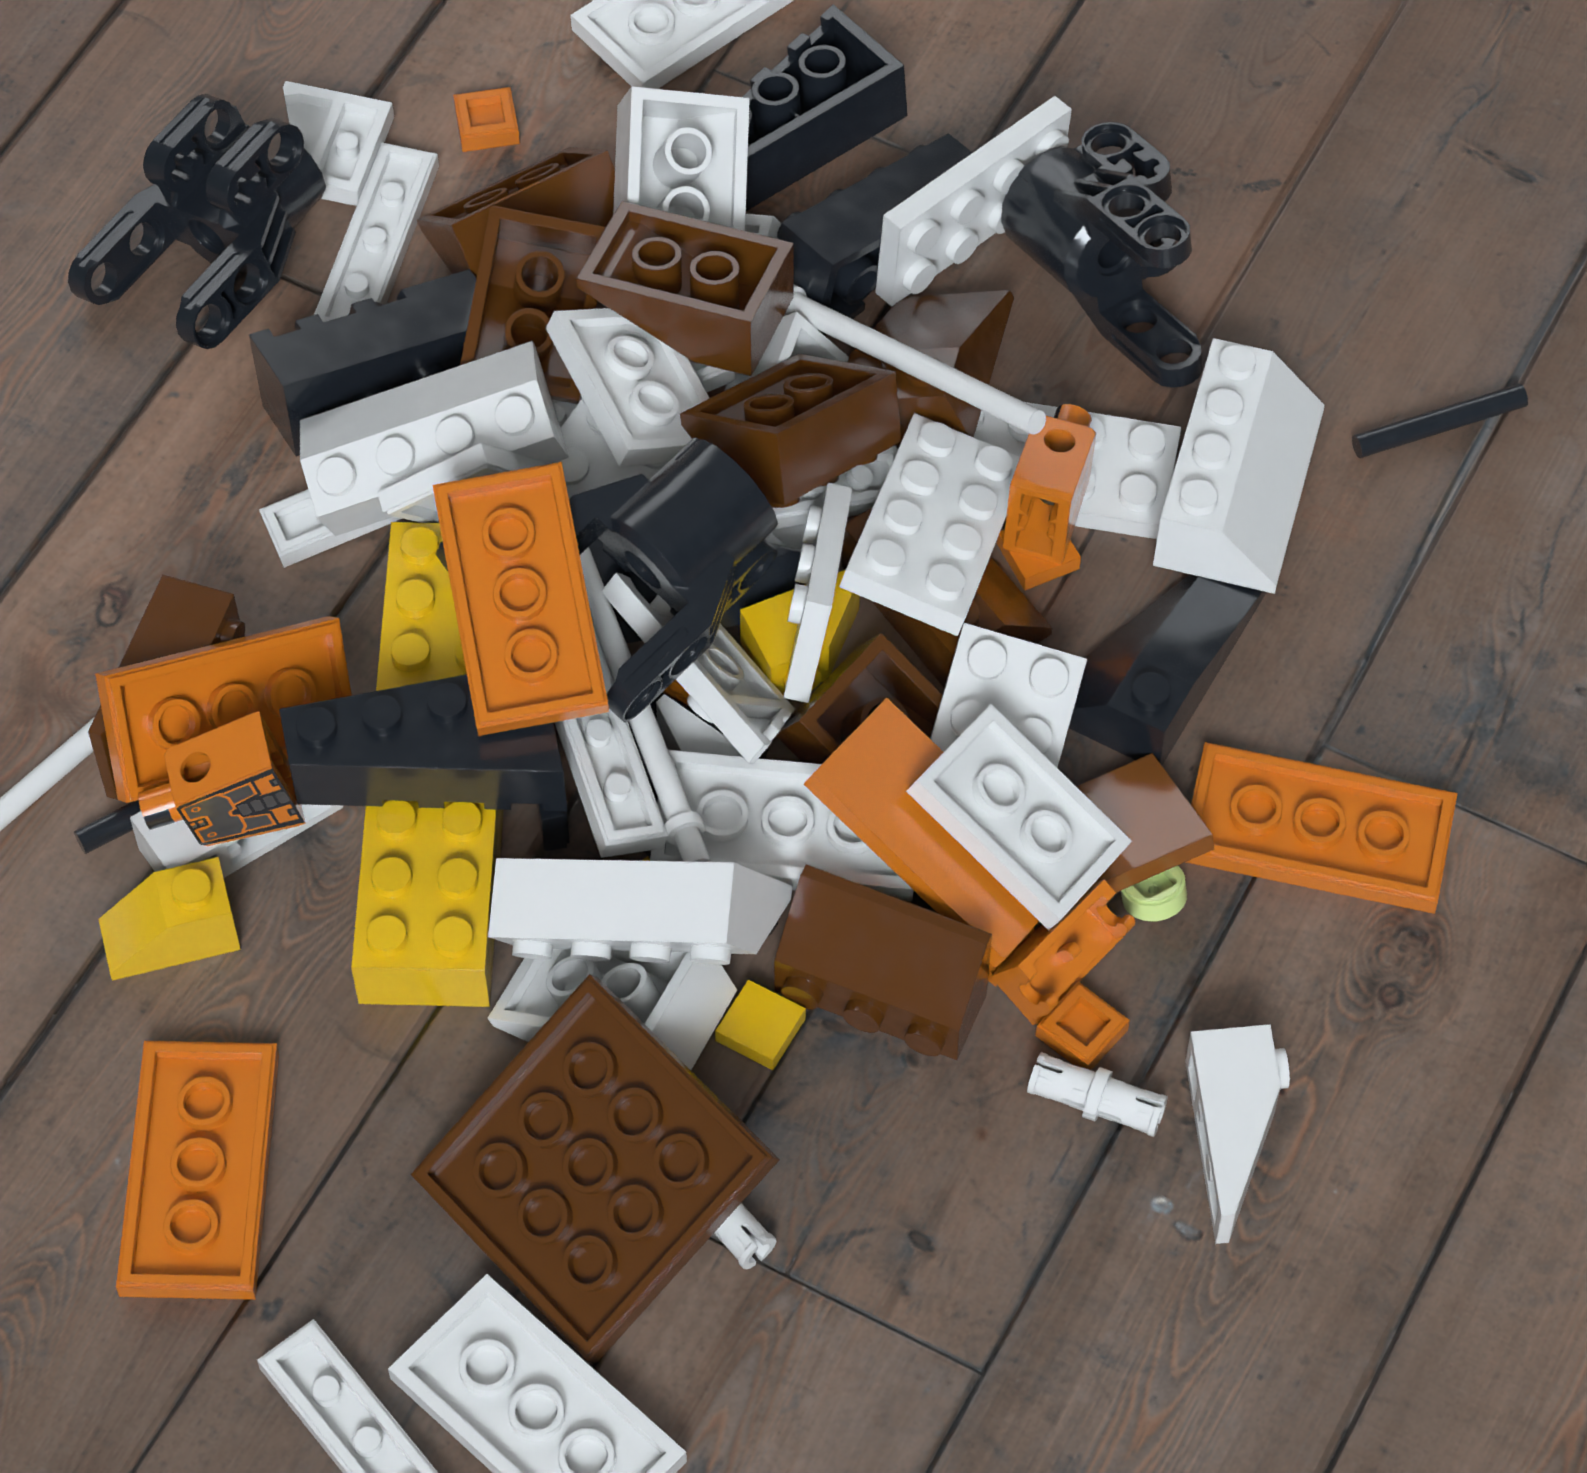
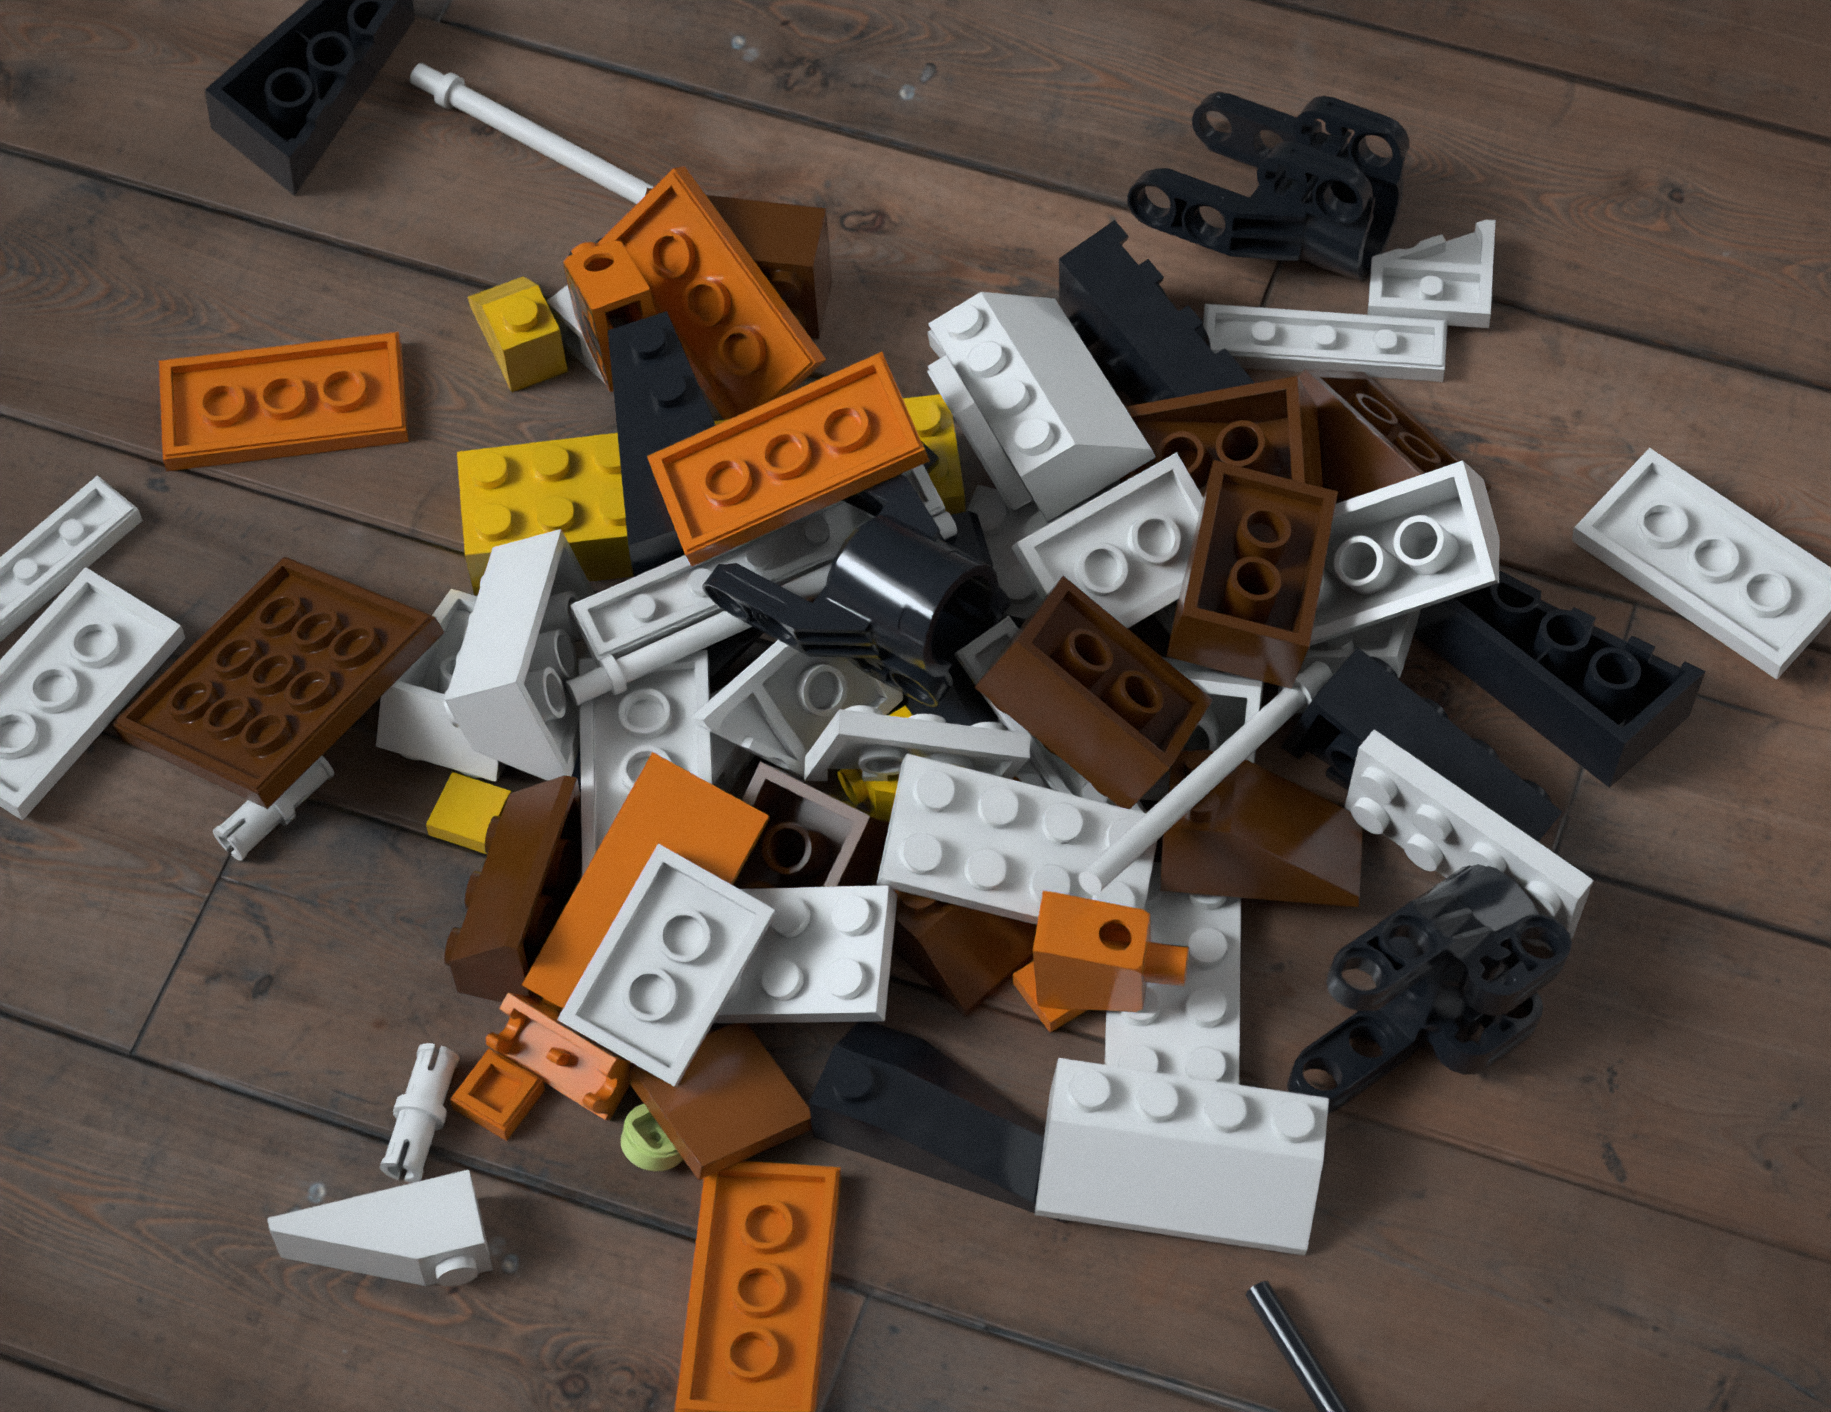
camera: 85 degrees right, 0 degrees up
orange tile [453,87,520,152] -> none

